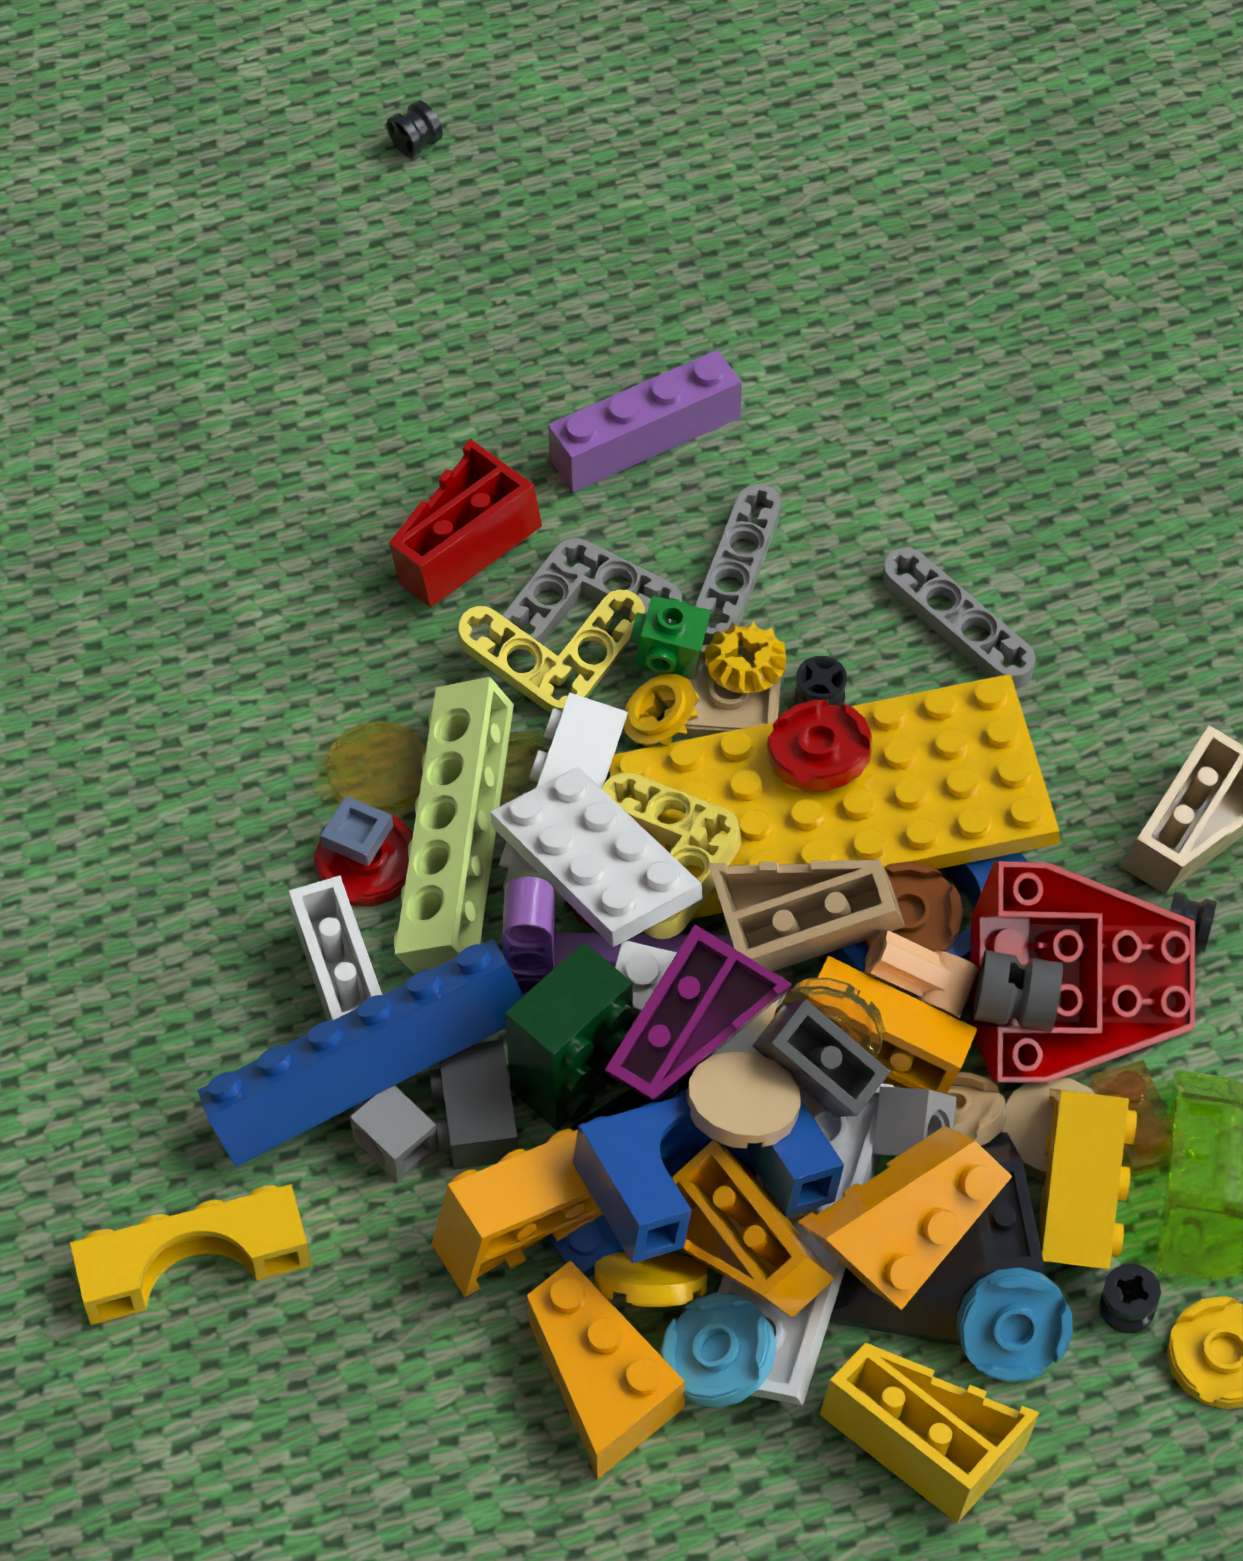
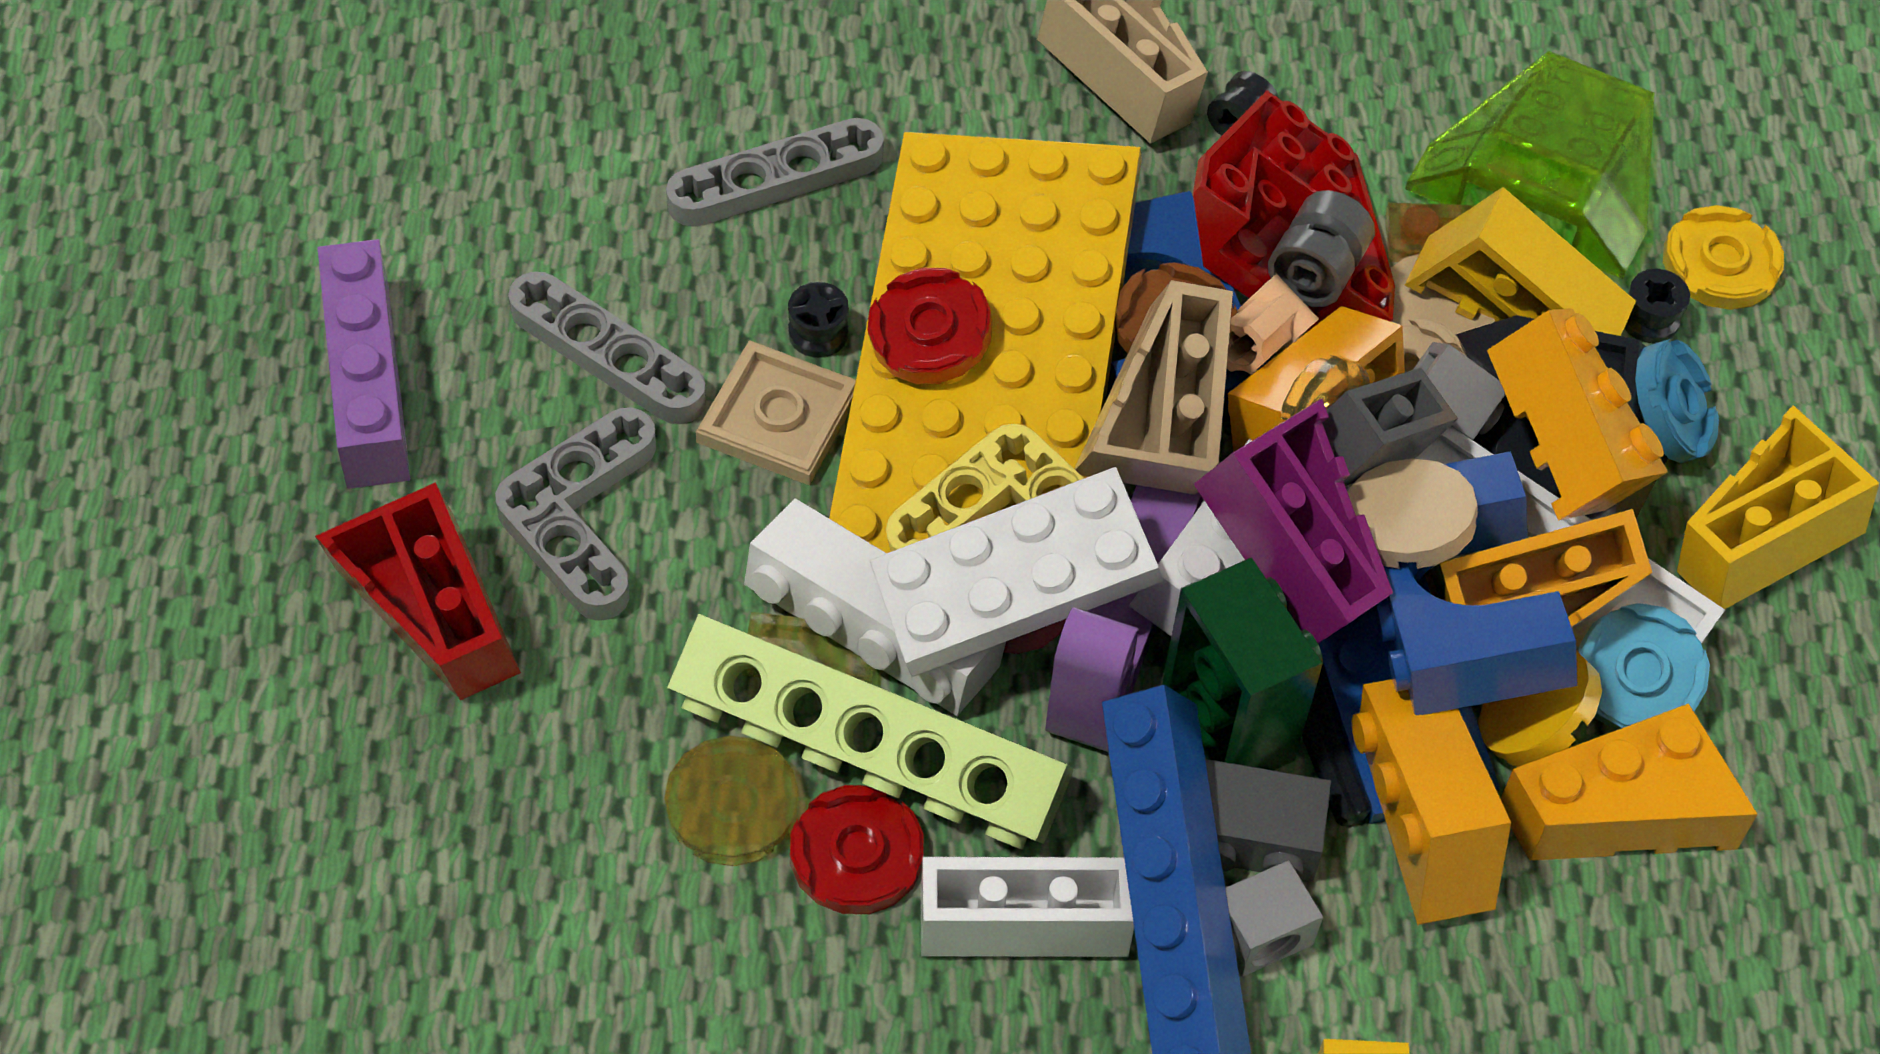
camera: 75 degrees left, 0 degrees up
sand blue plate [320,796,393,866] -> none
light yellow beam [457,589,645,713] -> none
yellow gear [623,674,700,748] -> none
green brick [630,595,711,679] -> none
yellow gear [705,621,787,694] -> none

